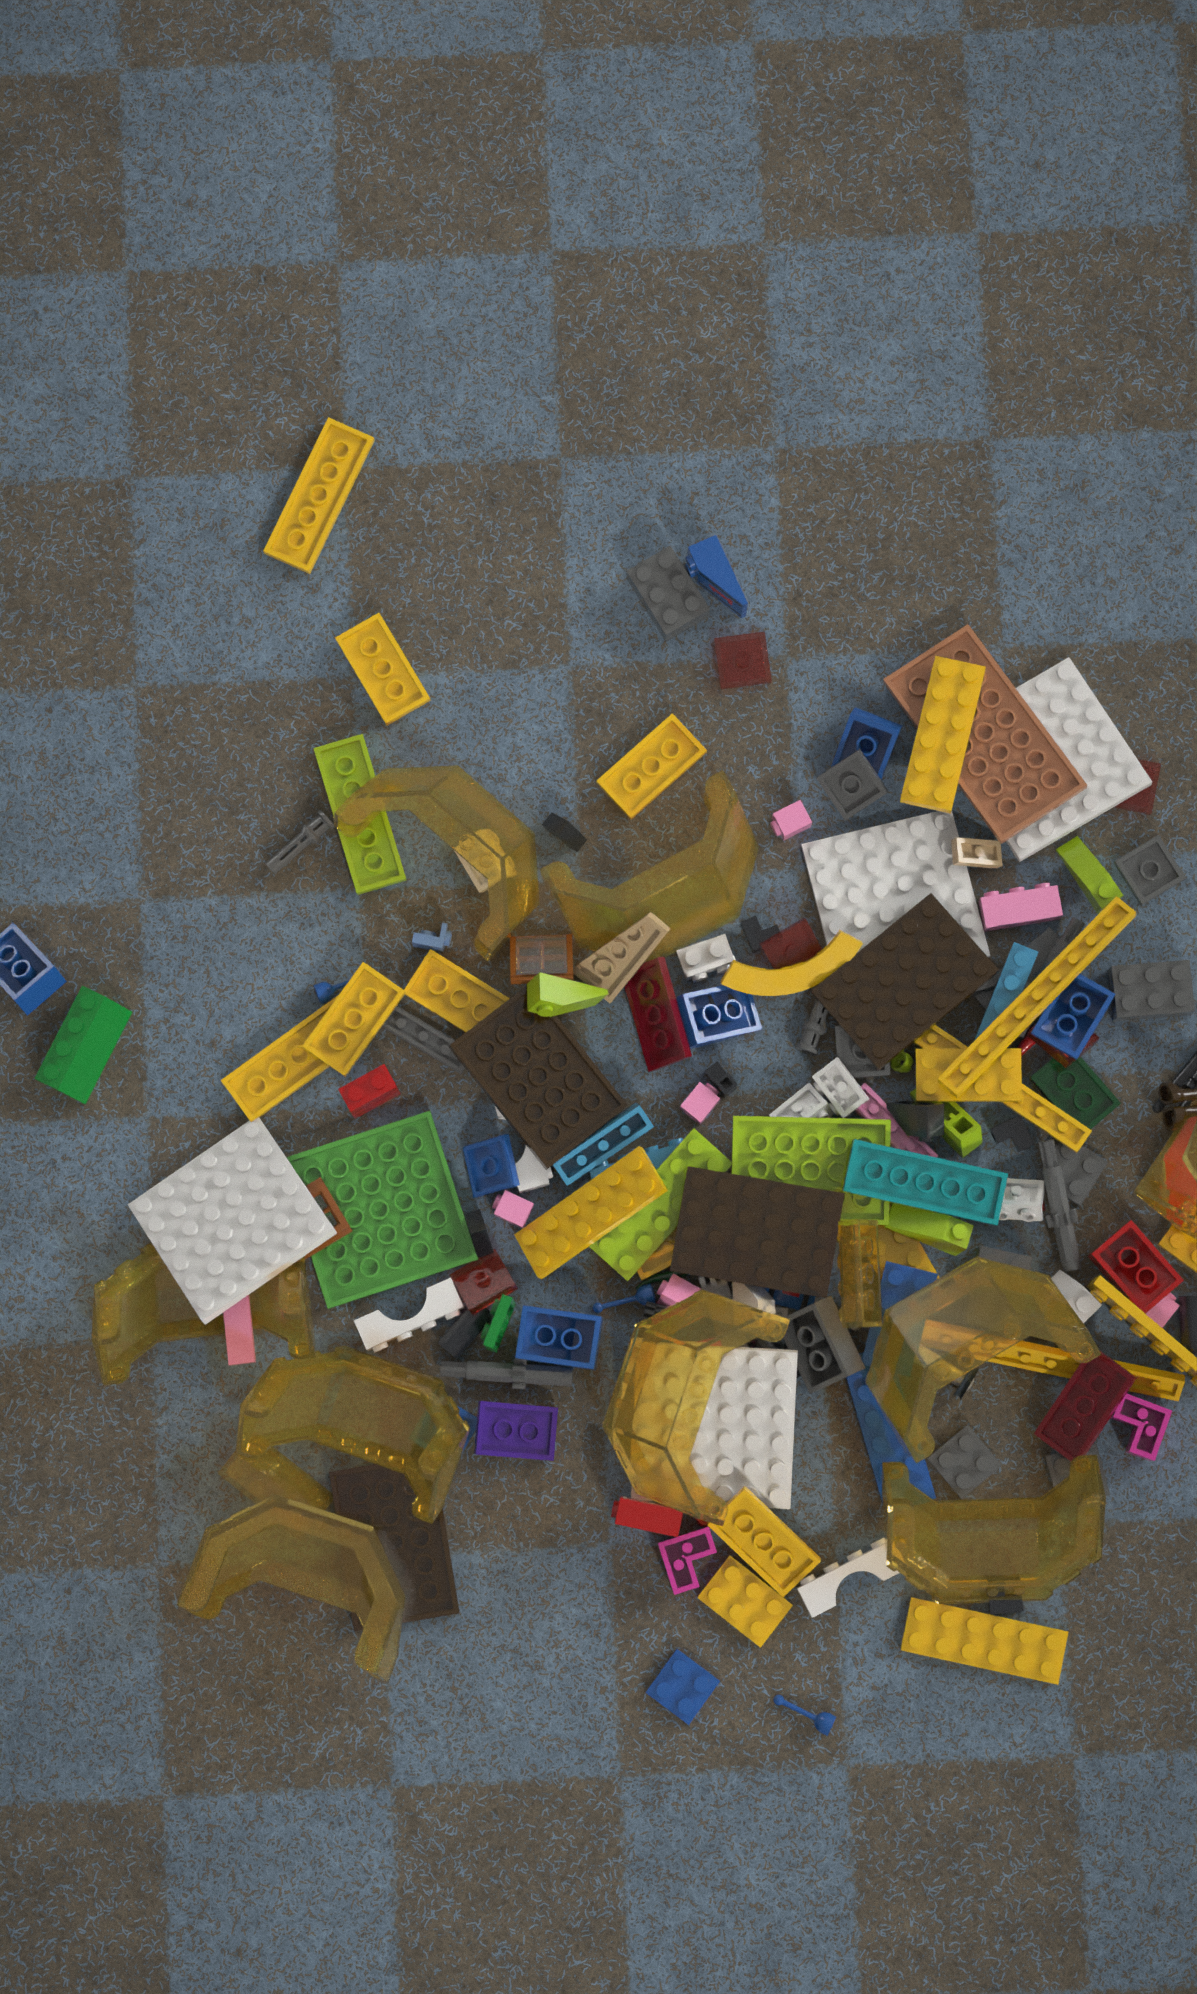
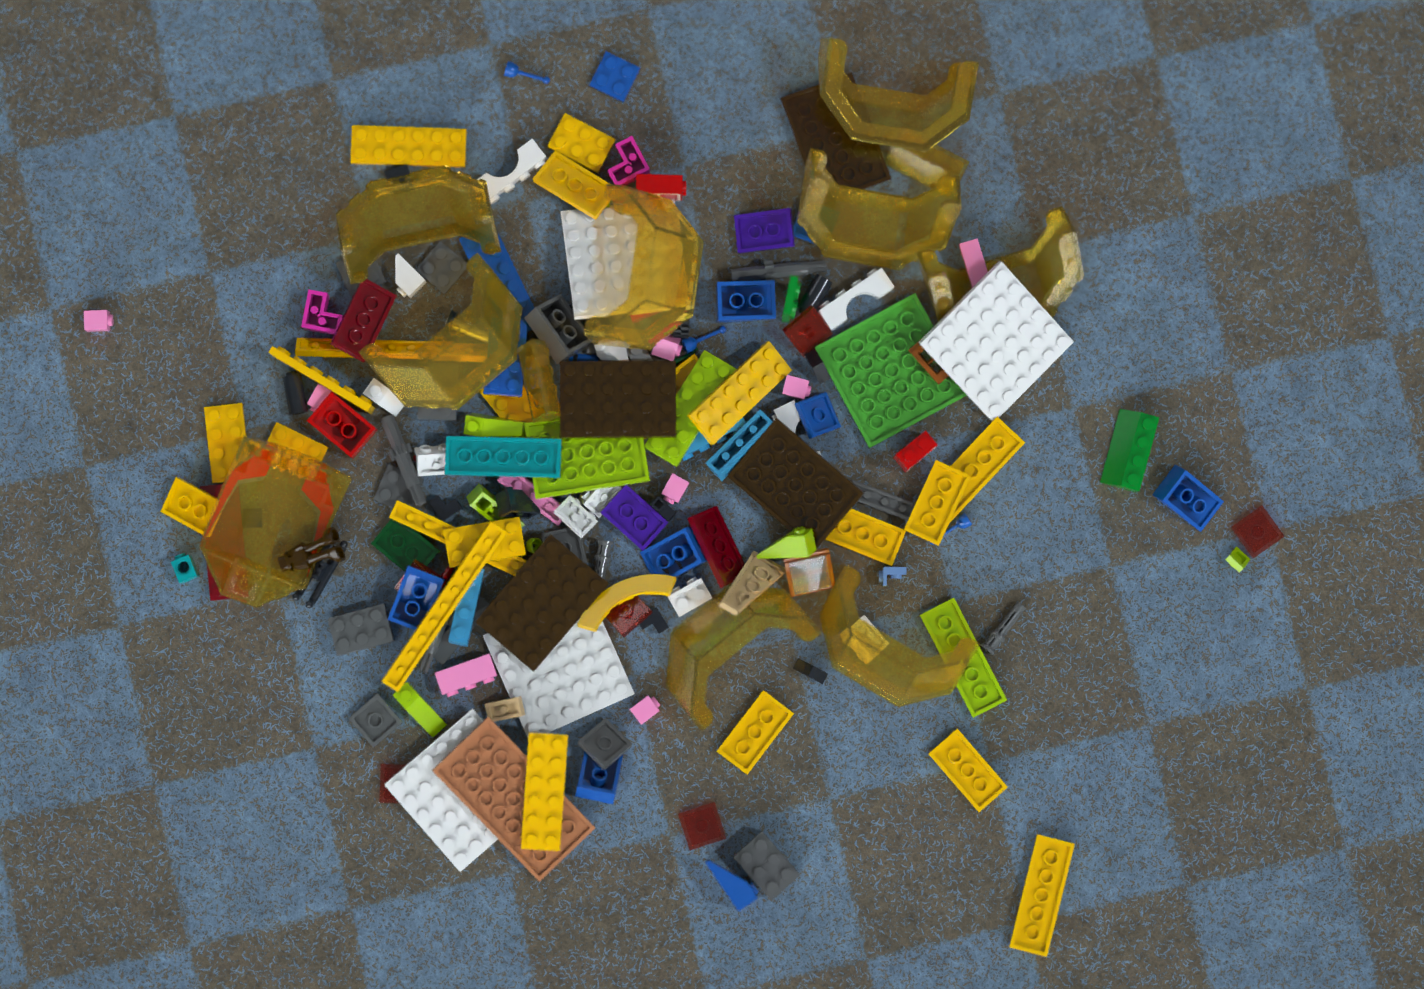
camera: 165 degrees right, 5 degrees up
none -> white slope [395,254,426,298]
none -> dark purple plate [600,485,668,551]

